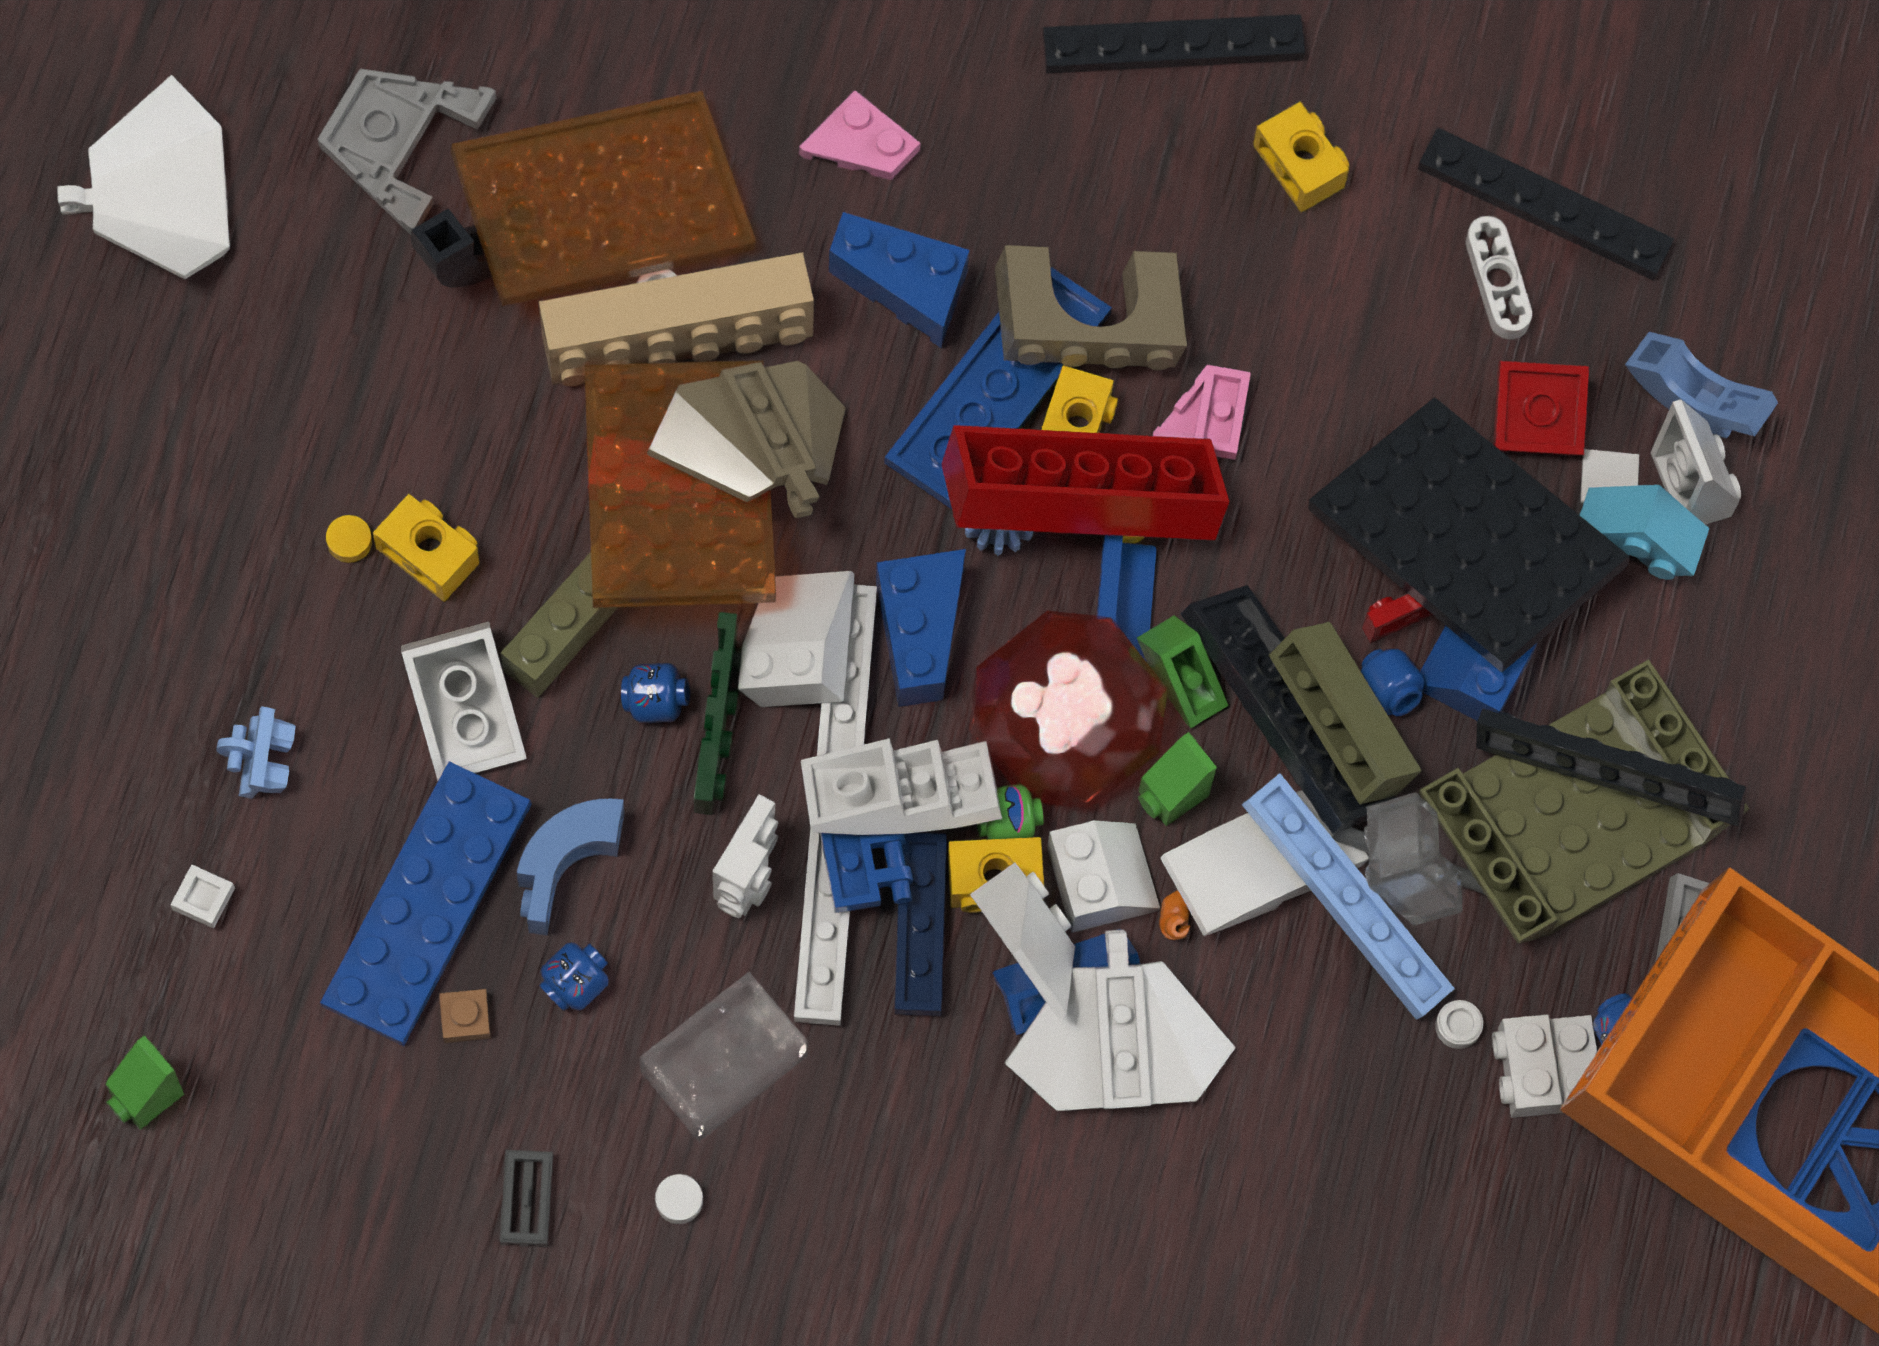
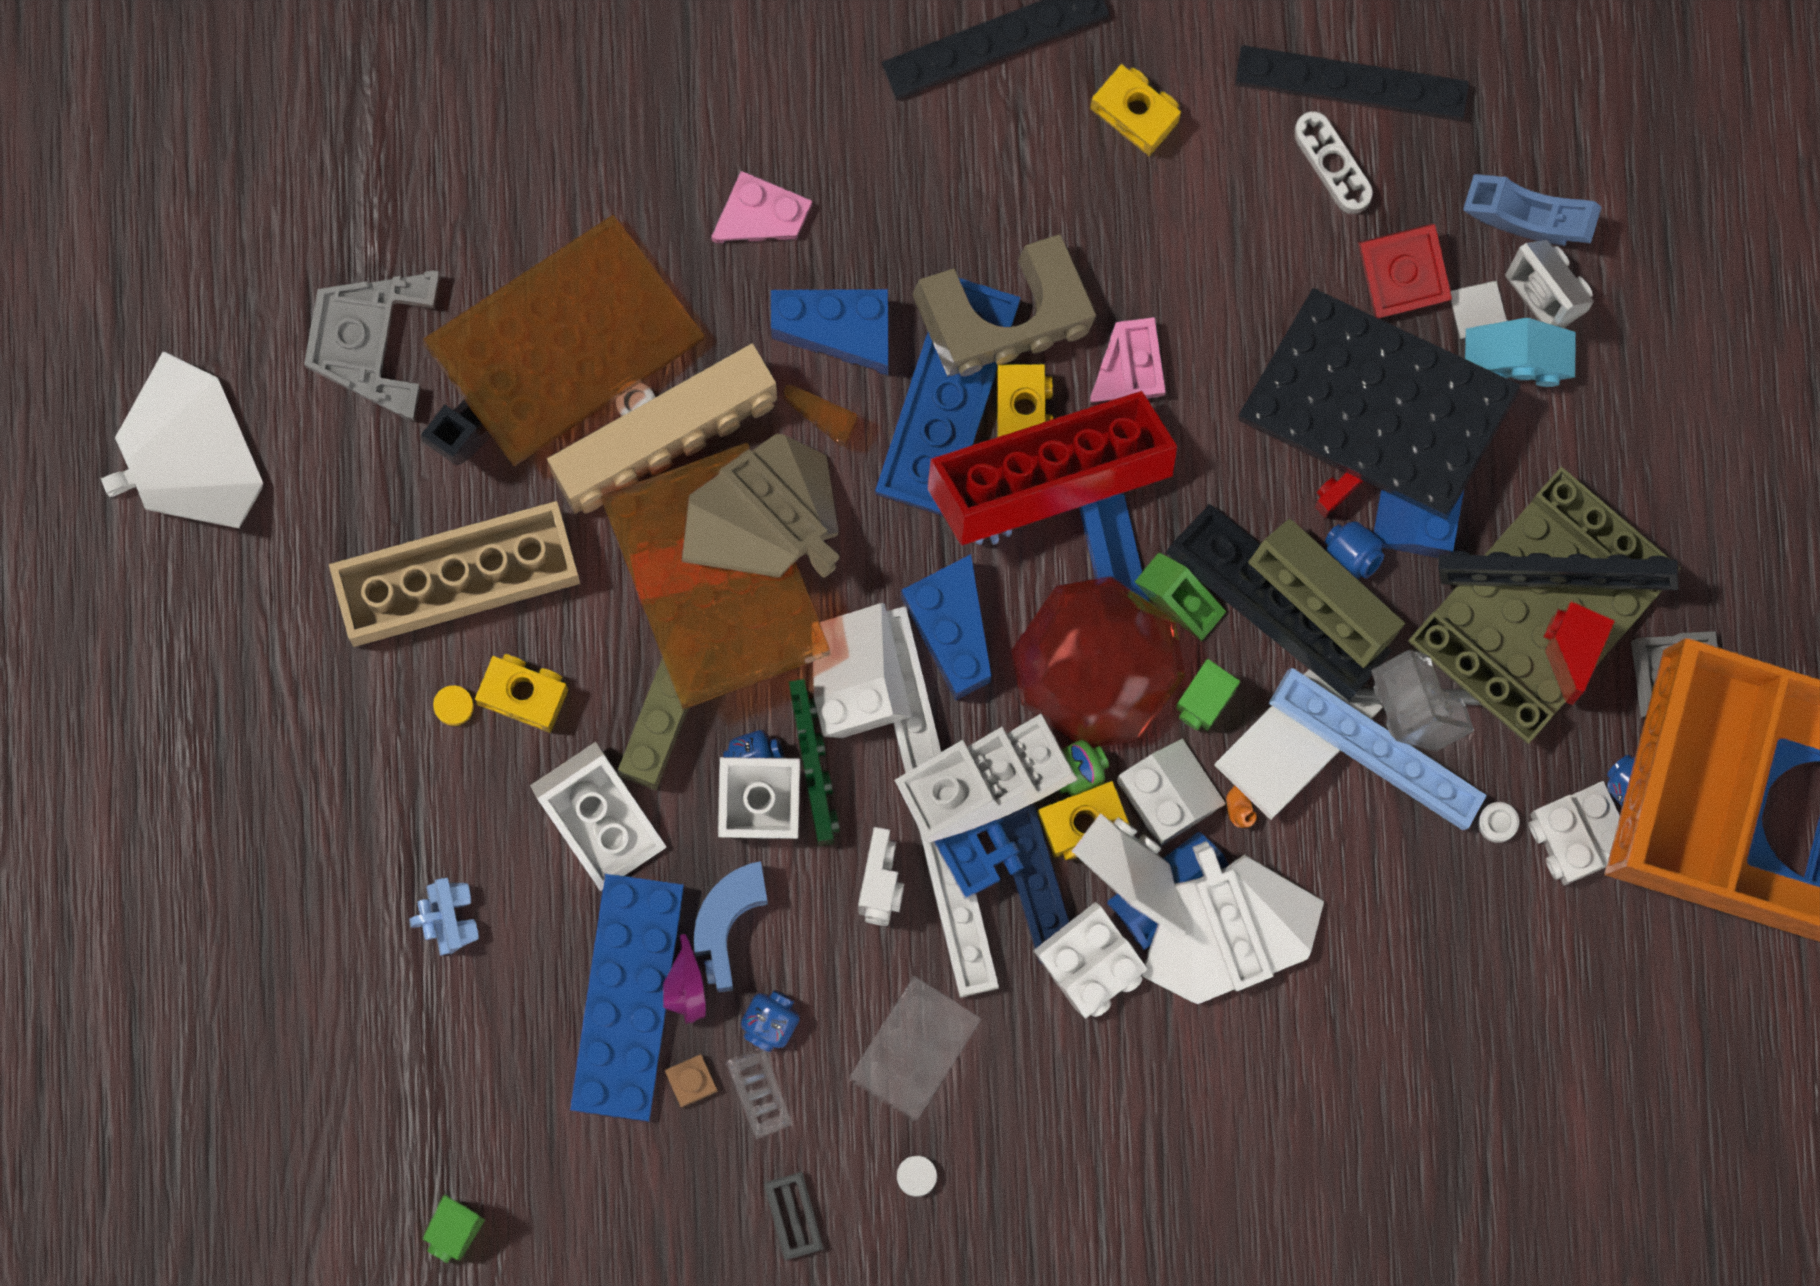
camera: 15 degrees left, 10 degrees up
white plate [170,865,235,929] -> none
none -> tan brick [329,501,581,647]
none -> magenta piece [663,934,705,1024]
none -> white slope [718,757,800,838]
none -> clear slope [725,1048,793,1139]
none -> clear orange slope [783,384,858,449]
none -> white plate [1034,902,1148,1019]
none -> red slope [1543,601,1615,705]

